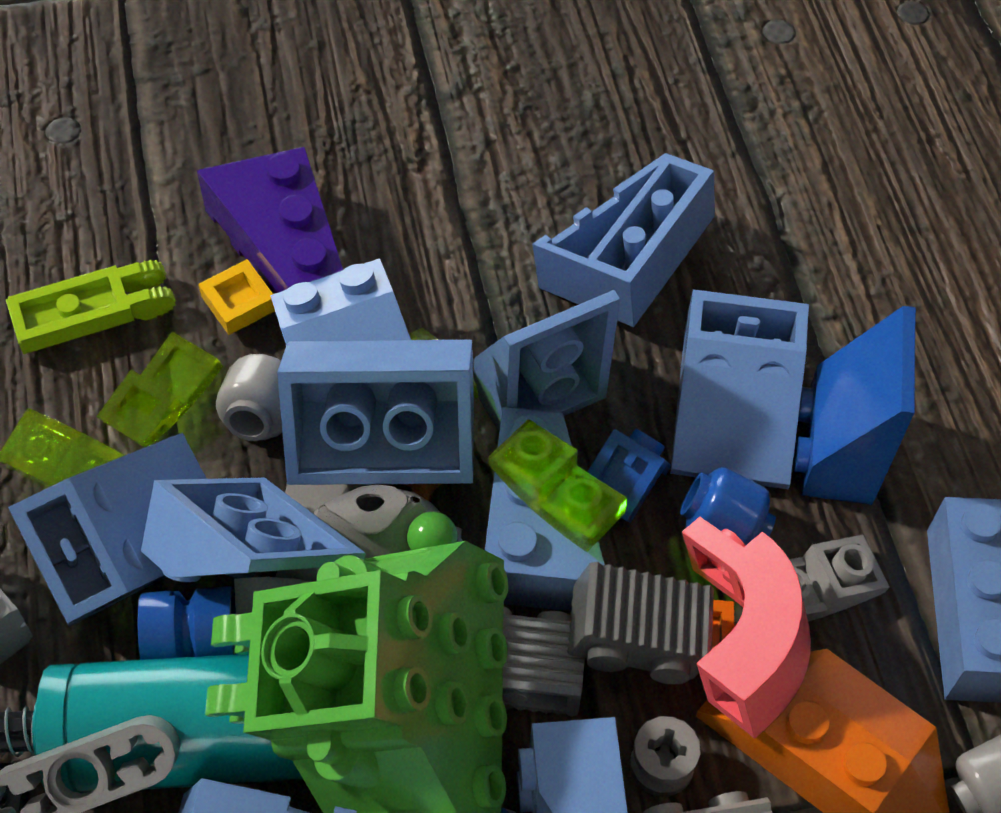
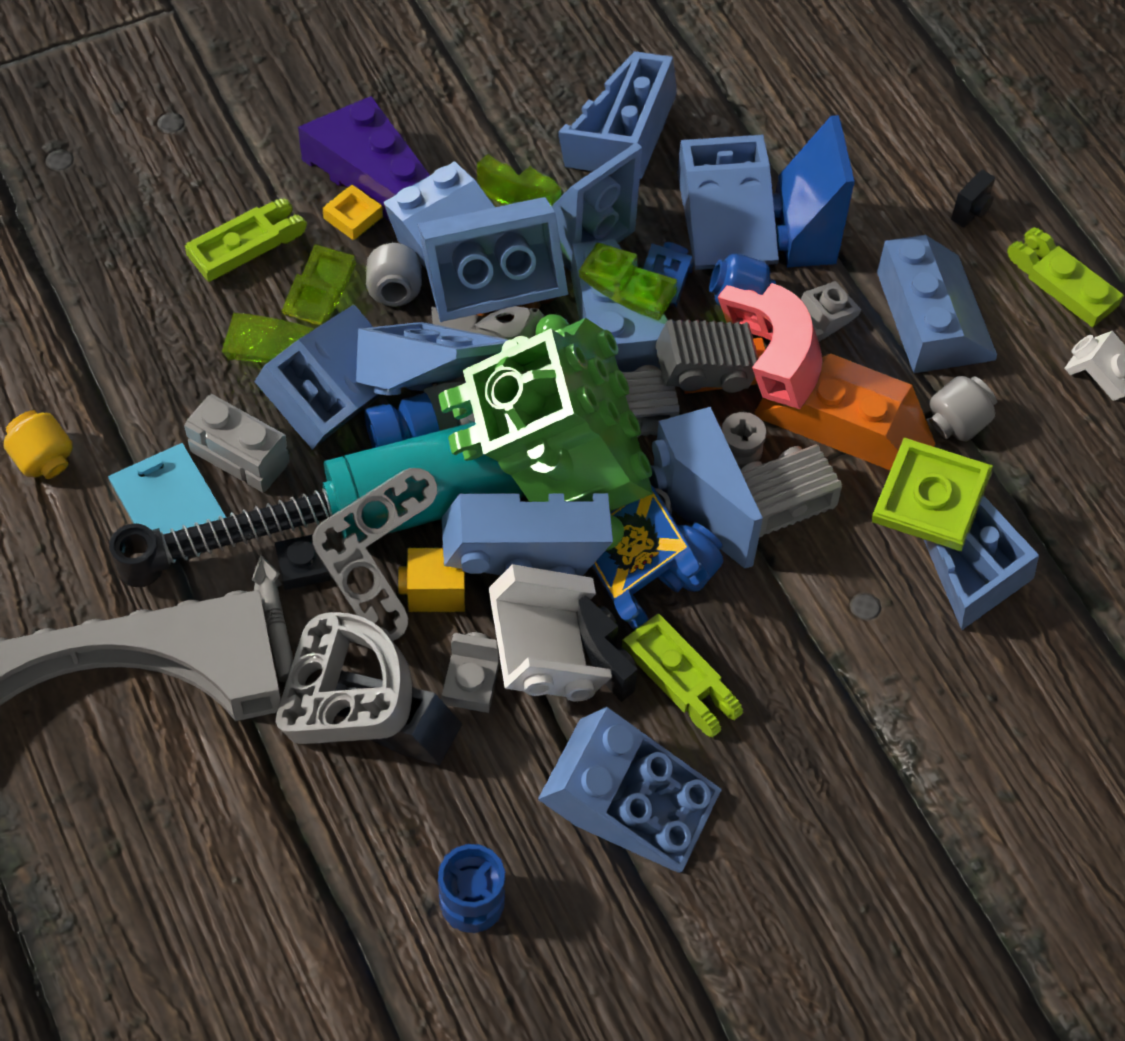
camera: 15 degrees left, 0 degrees up
none -> clear neon green slope [477,154,561,206]

